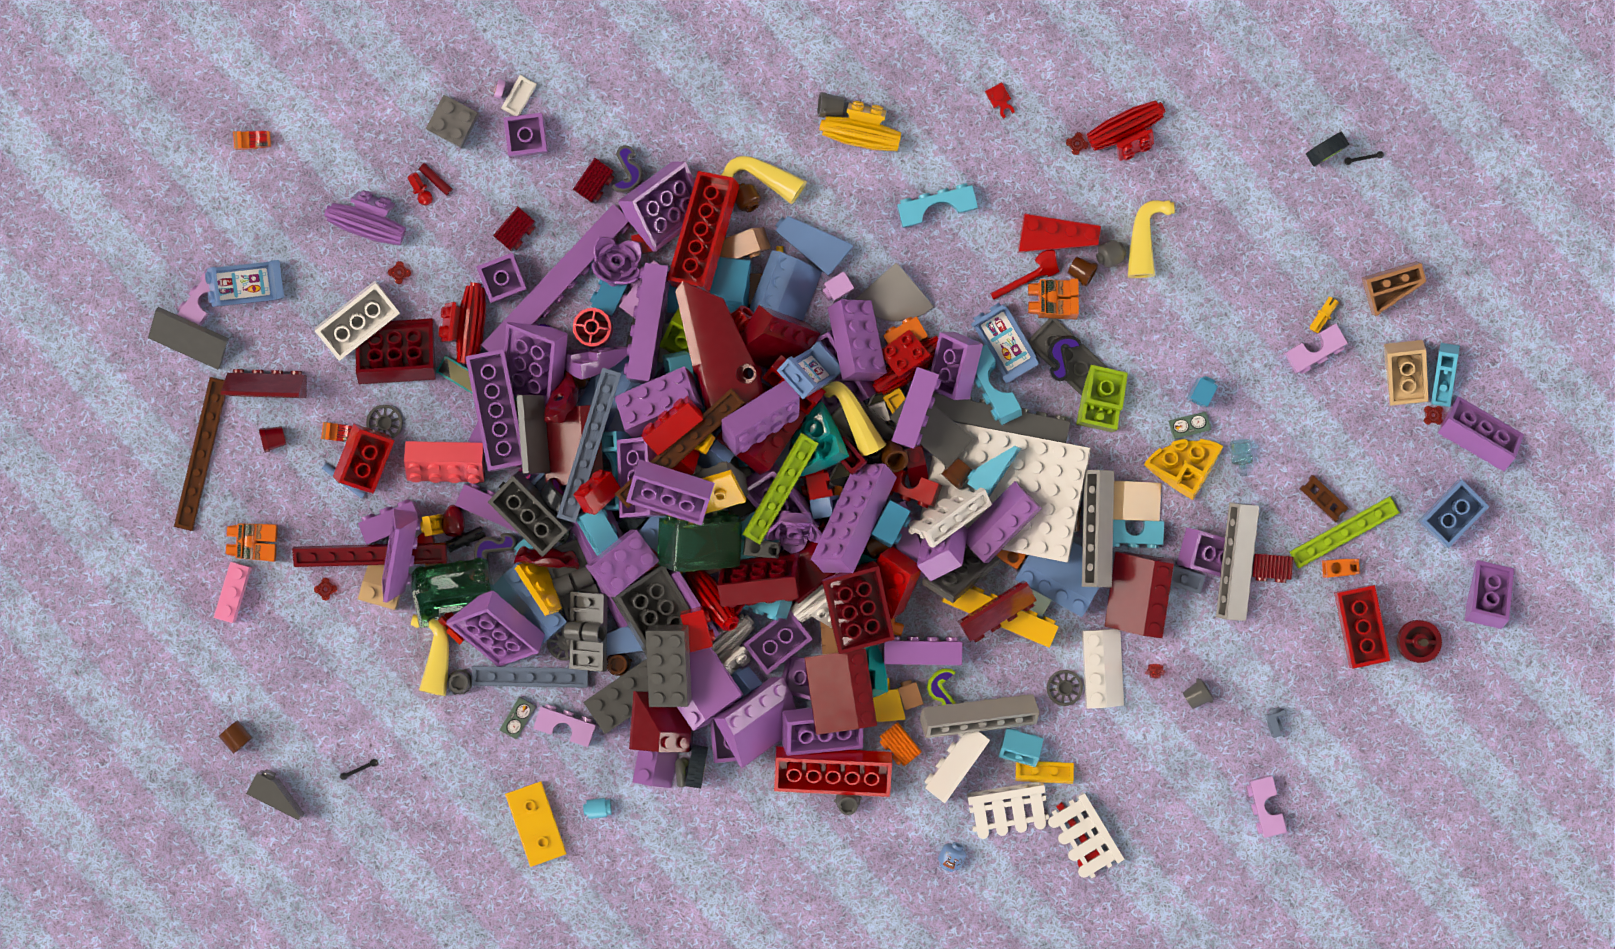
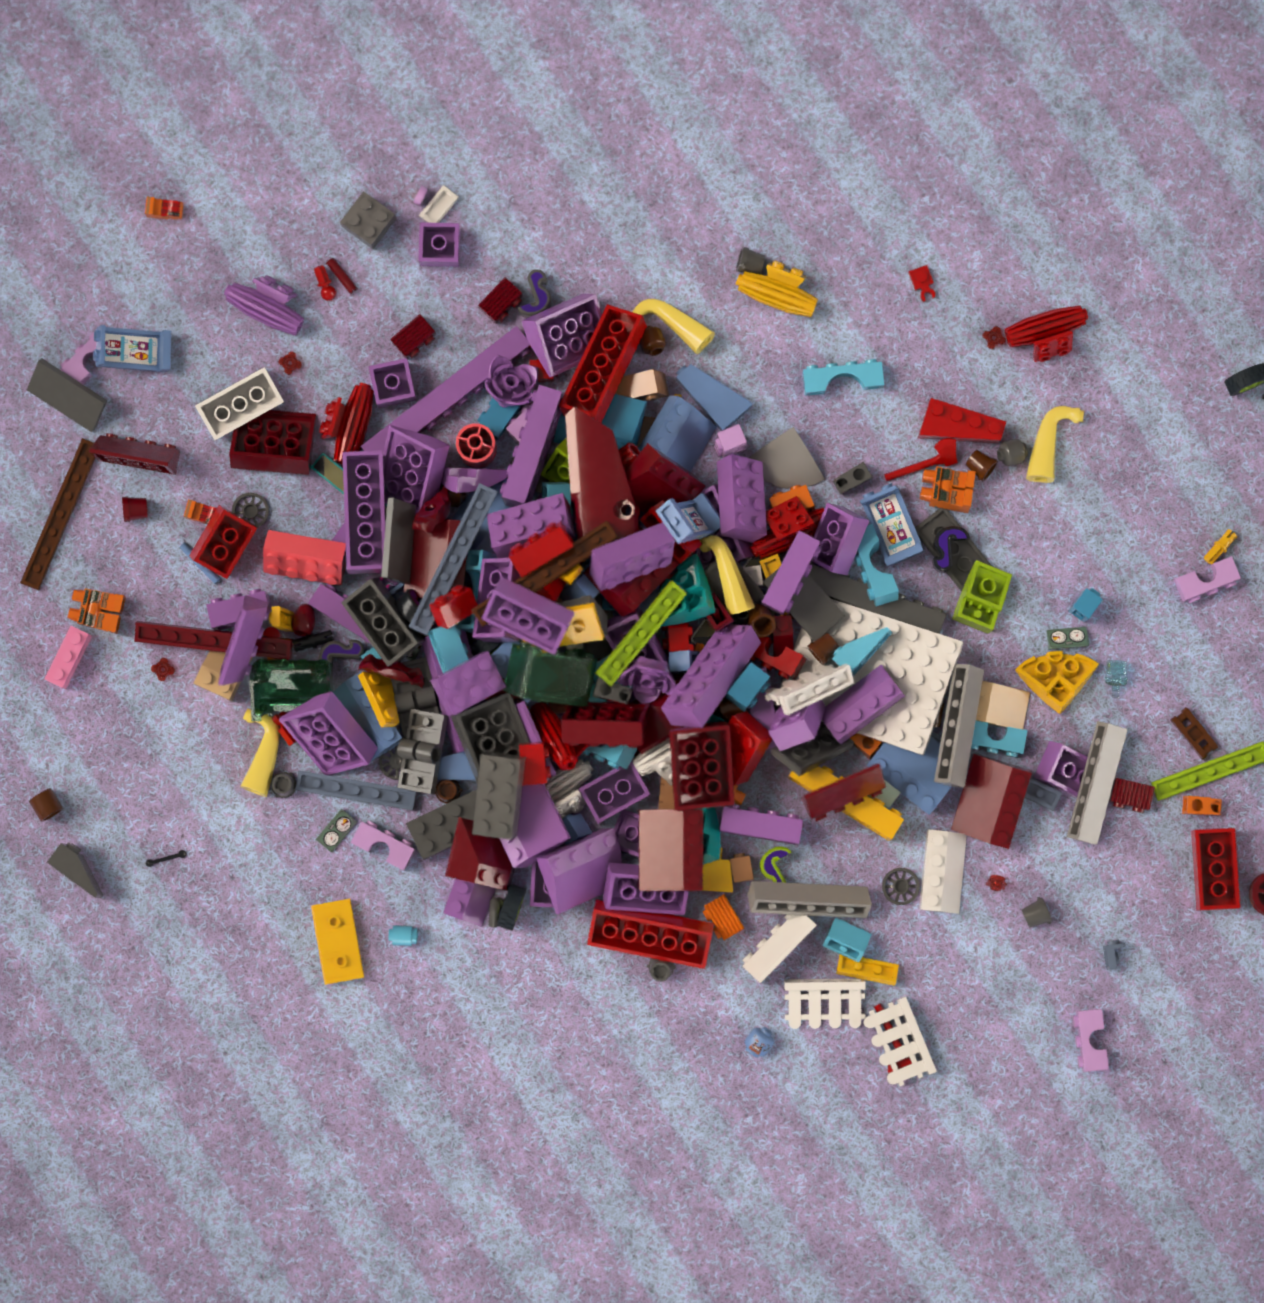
camera: 15 degrees right, 5 degrees down
none -> dark grey leg [833,462,873,495]

